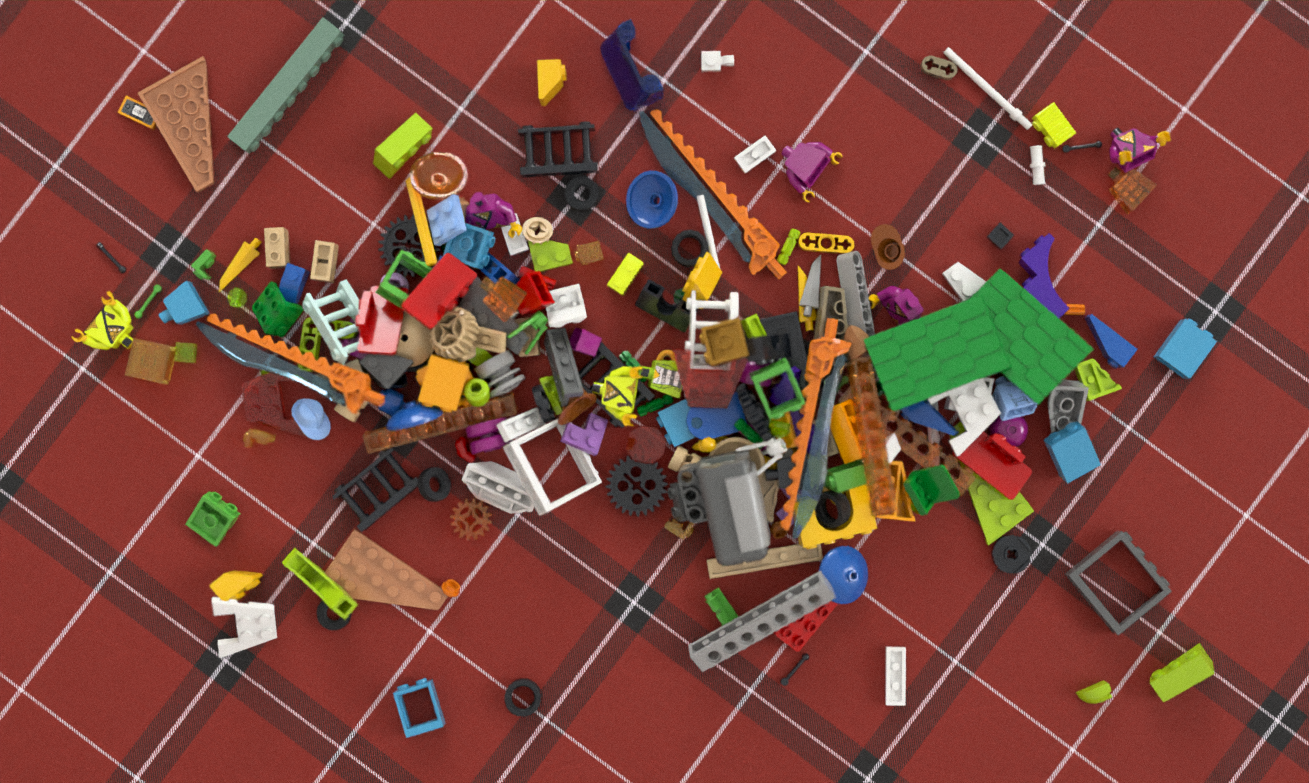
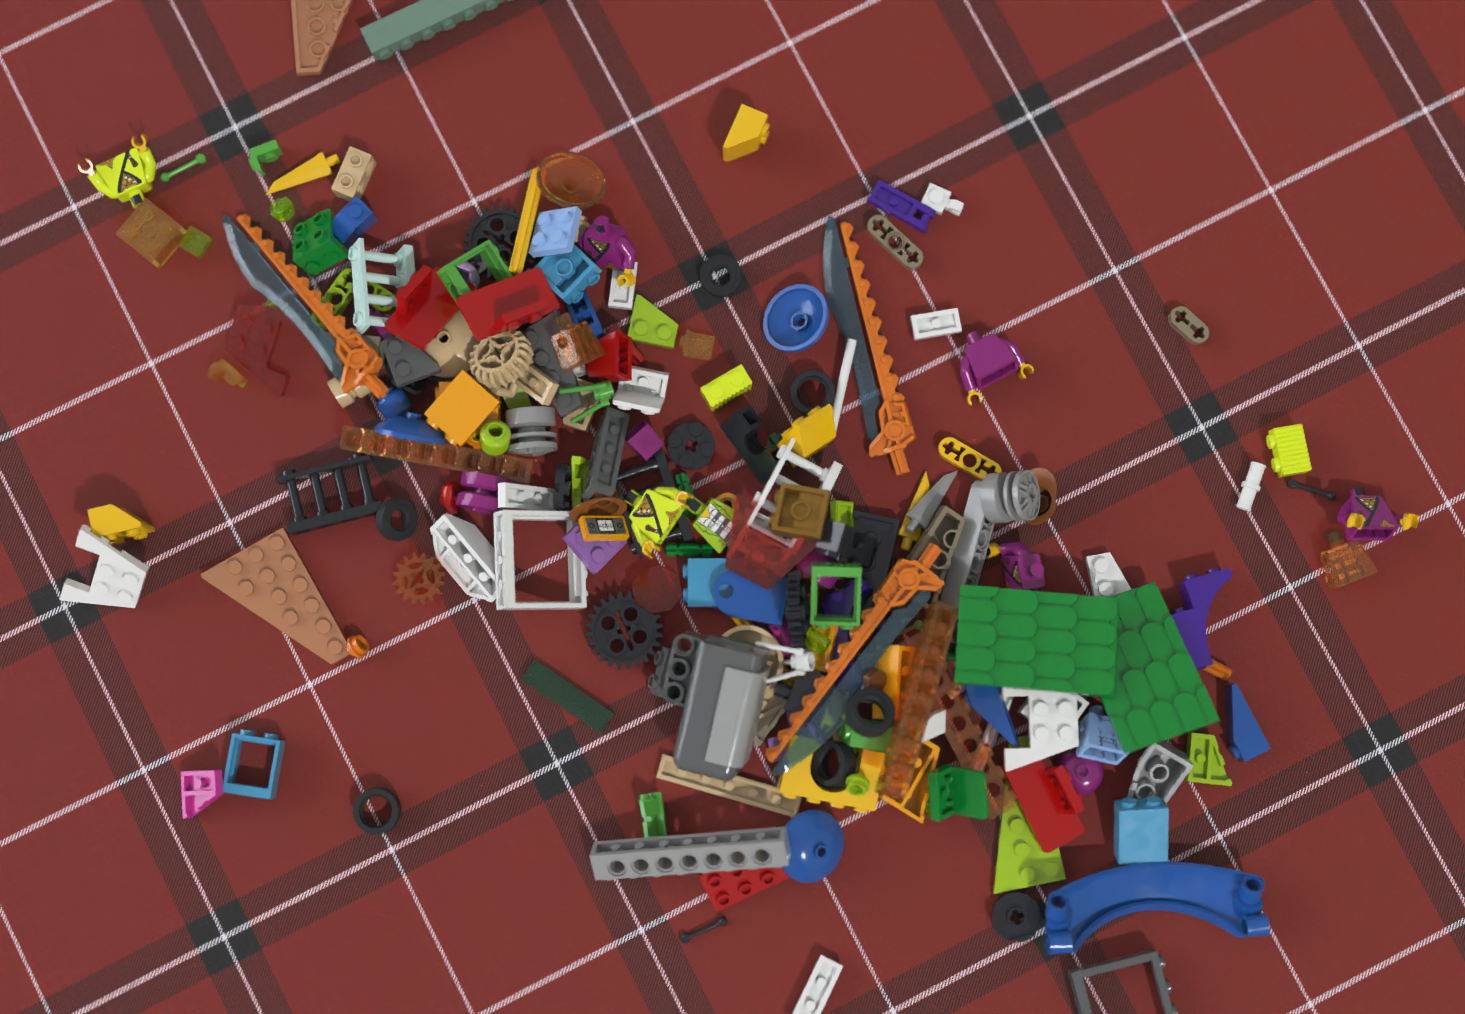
camera: 20 degrees right, 5 degrees down
black hinge [96,242,126,273] -> none
dark azure torso [159,281,210,325] -> none
bright green plate [185,491,240,547] -> none
lime arch [282,548,358,619] -> none
light blue piece [291,398,331,440] -> none
tan brick [310,241,339,283] -> none
black tyre [317,600,352,630] -> none
lime wedge [373,113,432,179] -> none
black fence [518,121,598,178] -> none
tan gear [522,217,553,245] -> none
clear blue windscreen [600,19,664,111] -> none
clear yellow bracket [664,519,694,540] -> none
tan wheel [667,445,703,478] -> none
yellow bar [692,437,716,452] -> none
green axle [734,418,764,449] -> none
dark orange plate [770,521,788,539] -> none
lime axle [777,228,800,265] -> none
medium nougat brick [844,325,869,362] -> none
white bar [944,47,1033,130] -> none
black plate [986,222,1014,250] -> none
dark azure brick [1154,318,1217,379] -> none
none -> dark pink wing [181,770,223,819]
none -> clear green plate [521,659,614,734]
none -> tile [578,516,630,541]
none -> black plate [668,422,715,470]
none -> lime plate [845,774,870,796]
none -> black tyre [846,687,895,738]
none -> reddish brown tile [863,668,887,691]
none -> dark purple plate [867,180,936,233]
none -> dark tan beam [867,215,923,270]
none -> light grey wheel [980,470,1041,524]
none -> blue panel [1045,862,1270,955]

